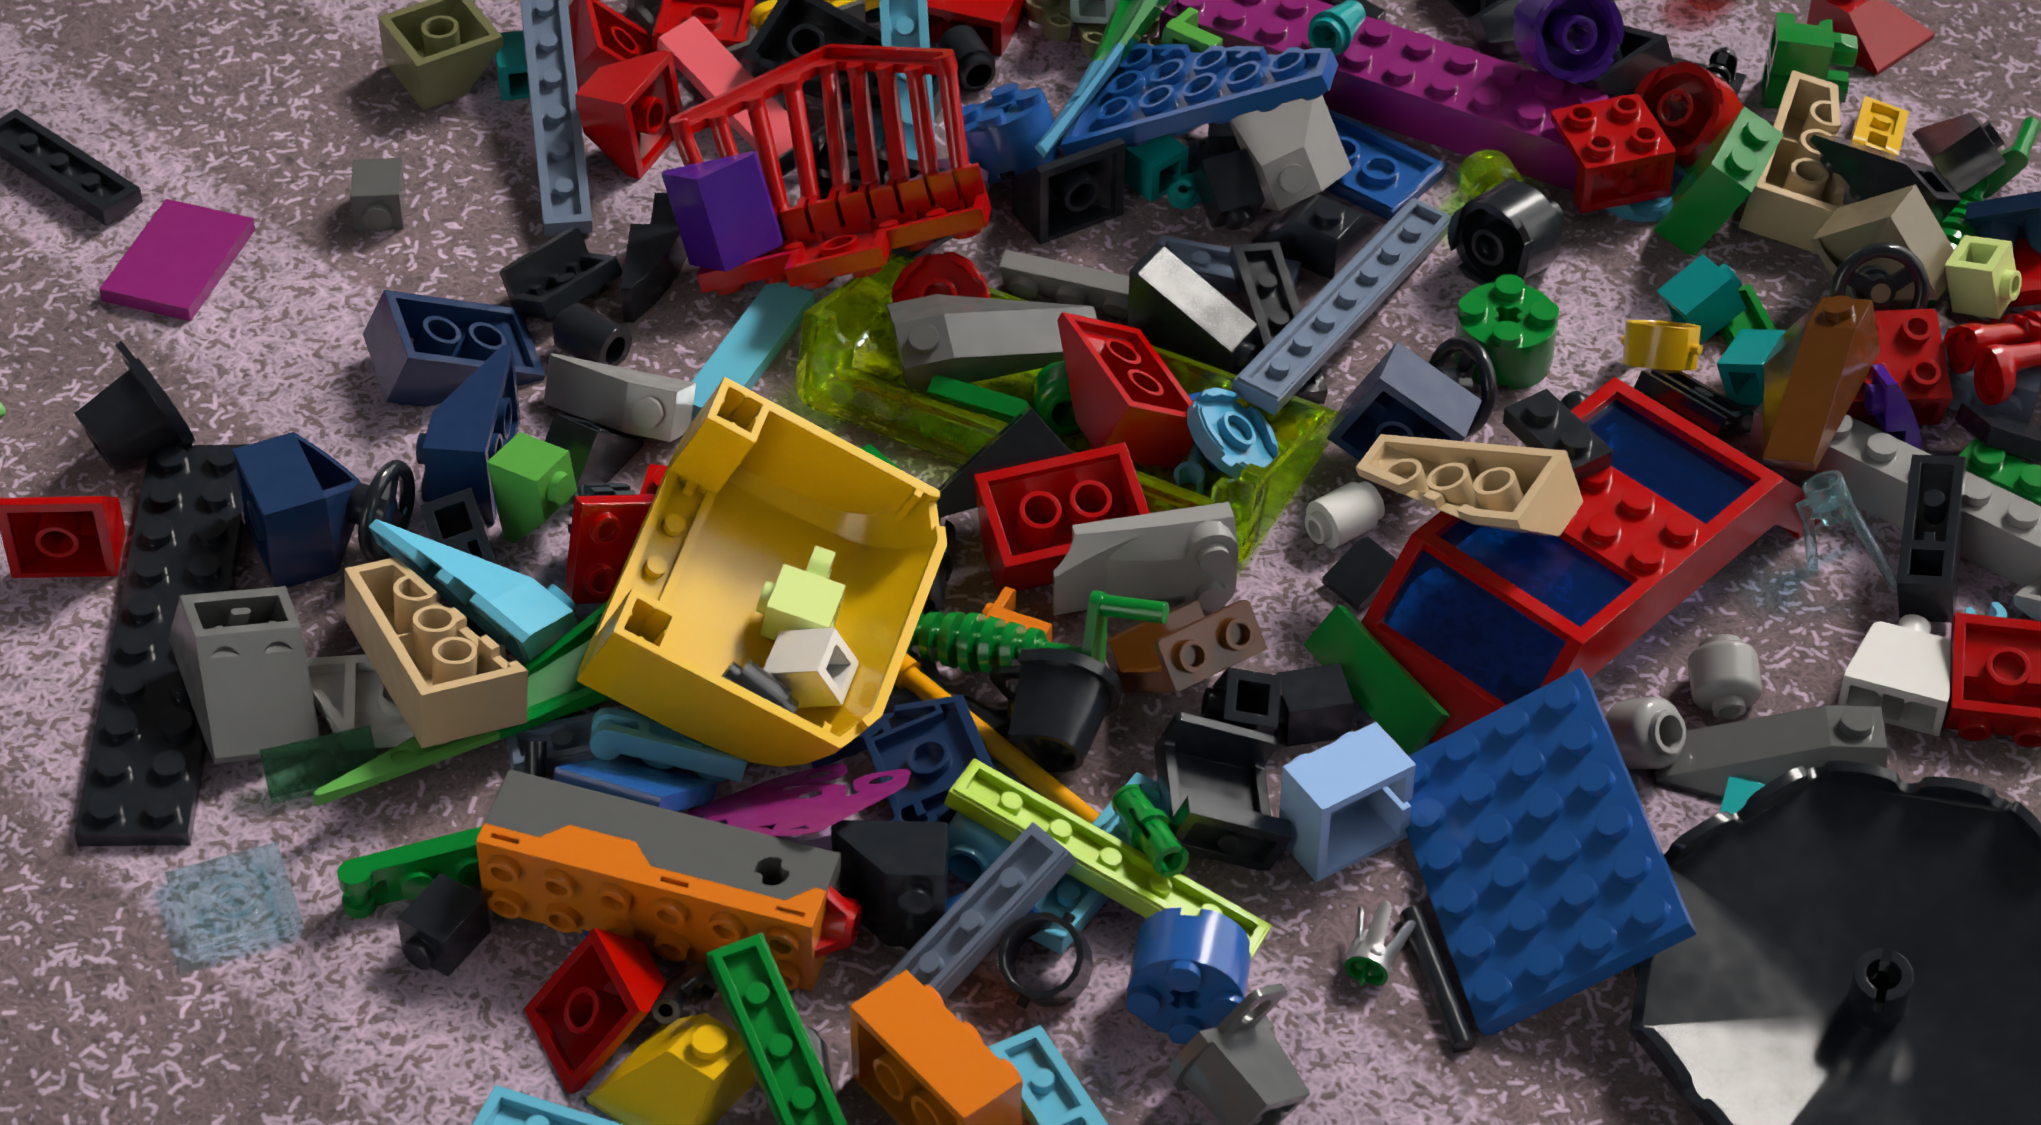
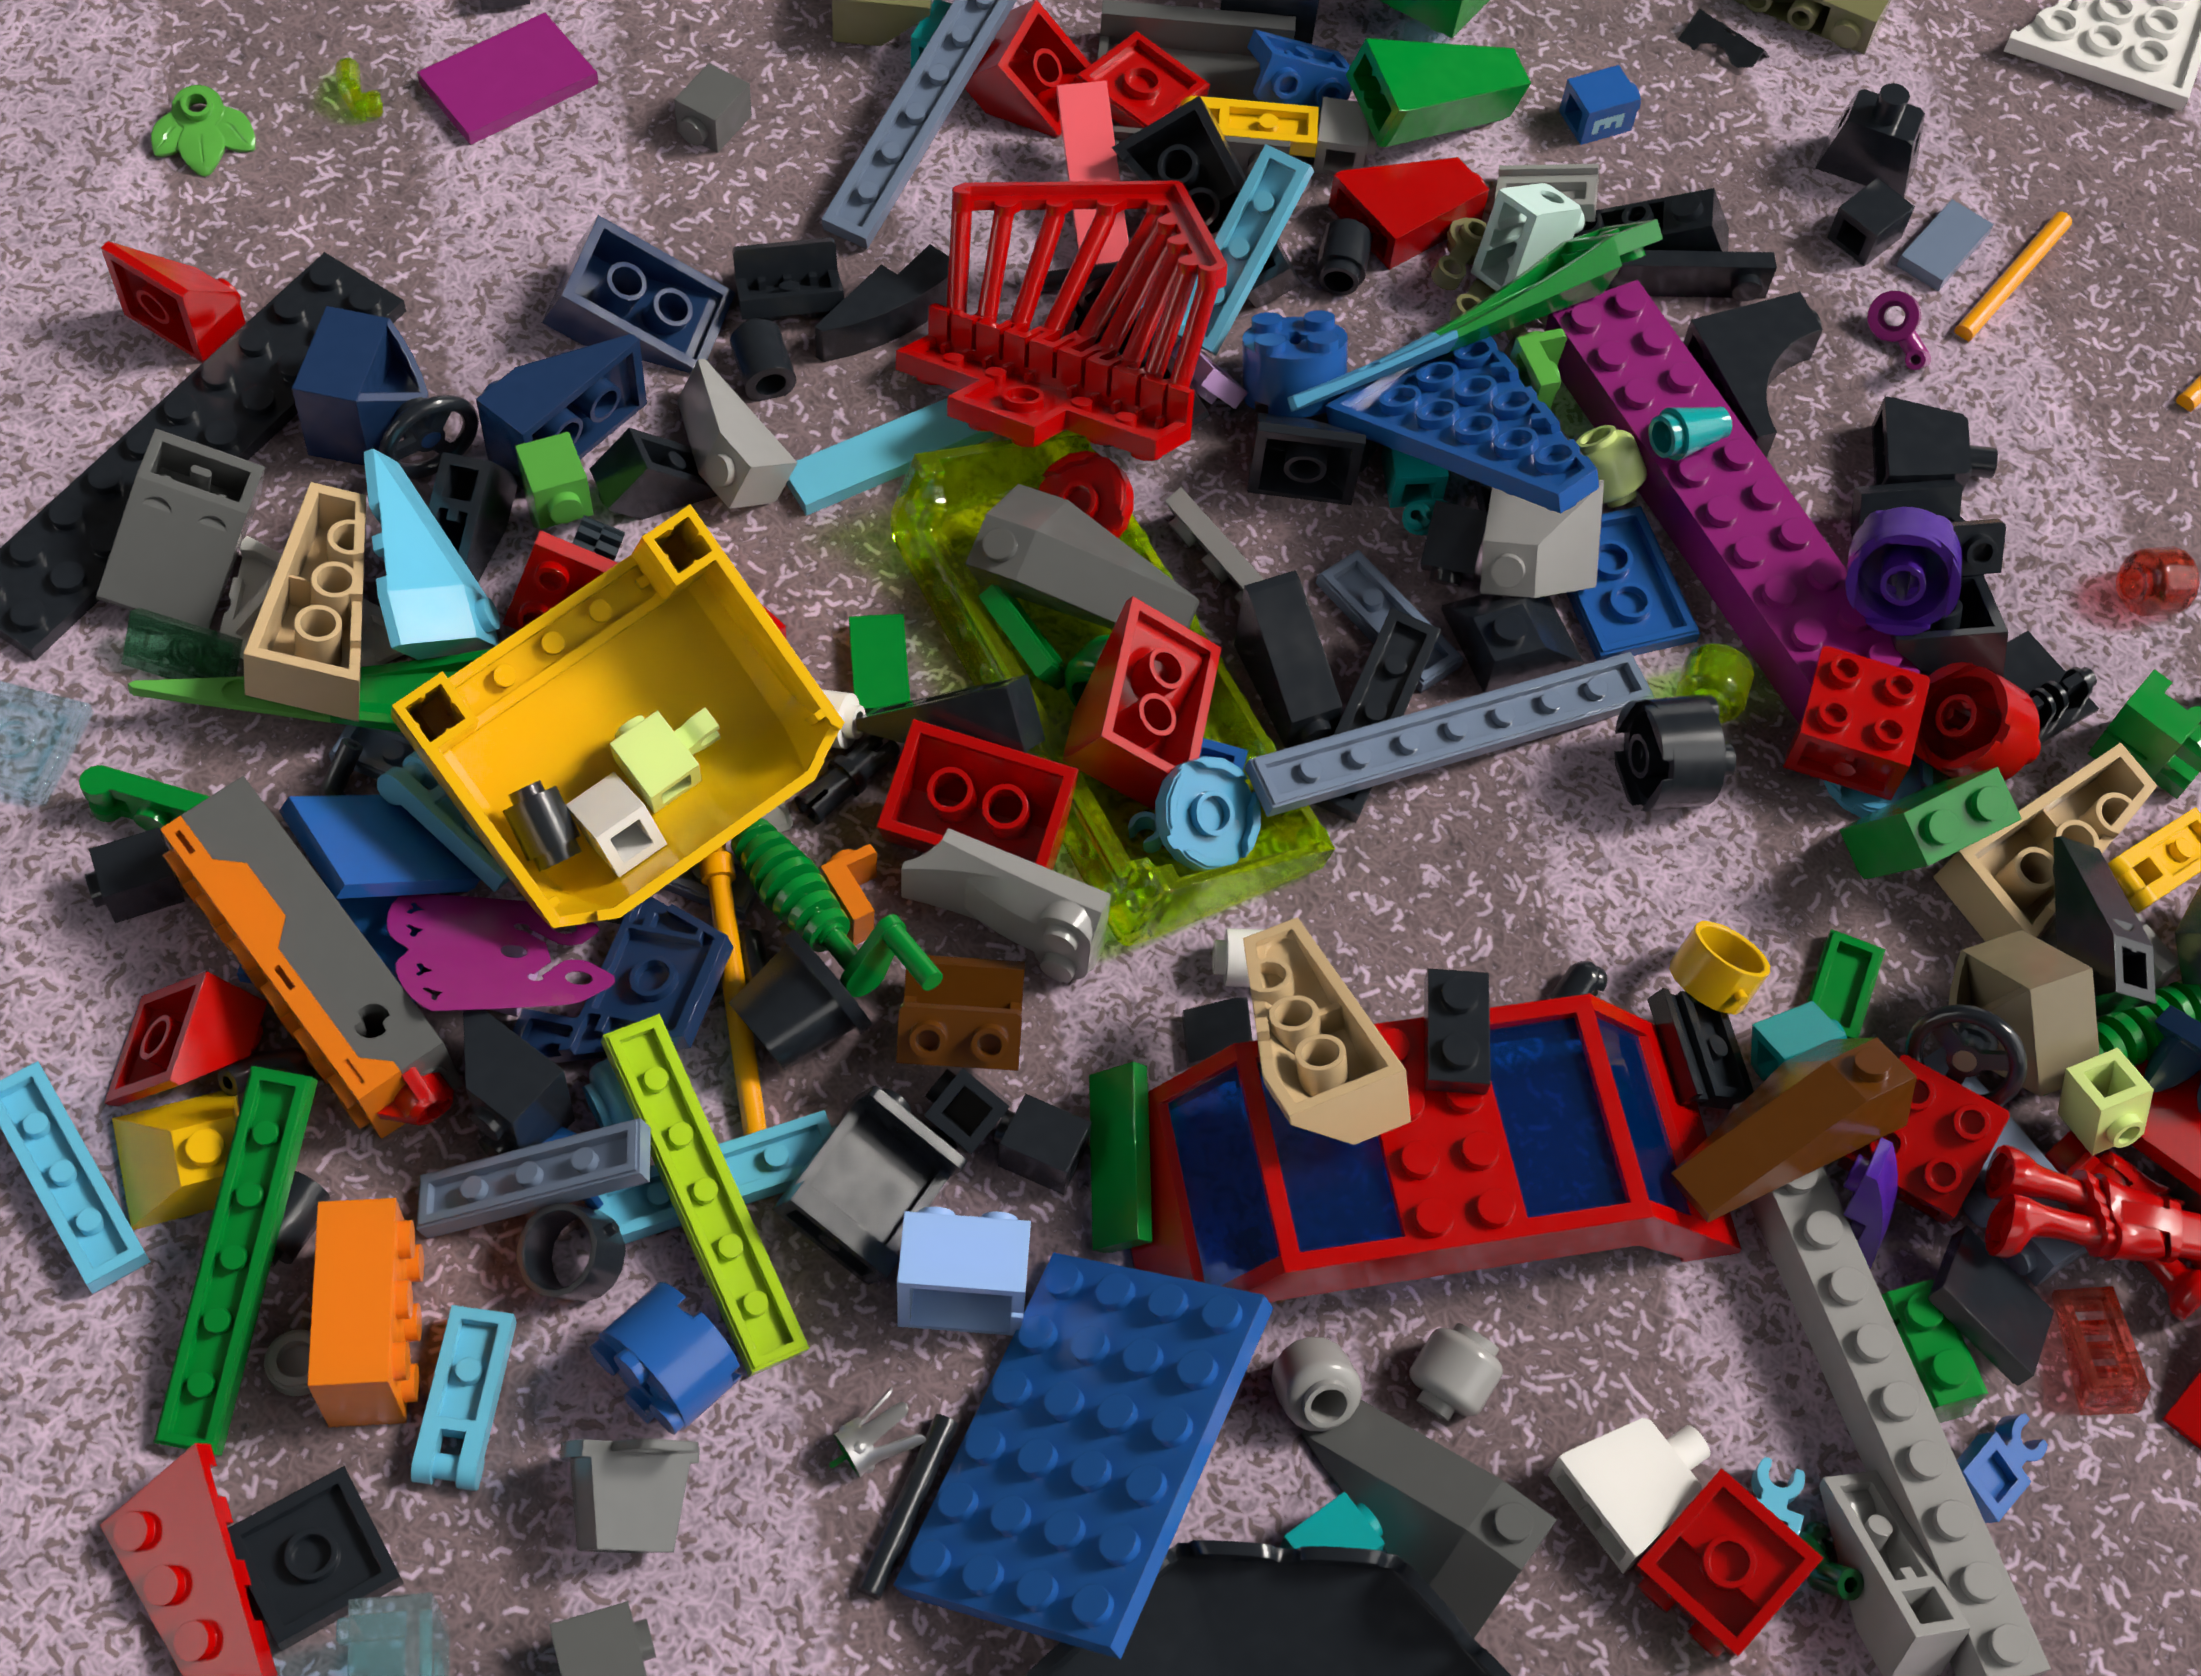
camera: 30 degrees right, 15 degrees up
black container [74,341,196,474] -> none
red slope [575,50,683,180] -> none
dark purple slope [661,151,784,272] -> none
green pin [1111,784,1189,877] -> none
dark blue piece [1327,336,1497,461] -> none
green brick [1454,274,1560,390] -> none
teal brick [1657,254,1746,345] -> none
clear light blue plant [1796,470,1897,589] -> none
black slope [1896,454,1966,623] -> none
none -> clear neon green arm [335,58,384,121]

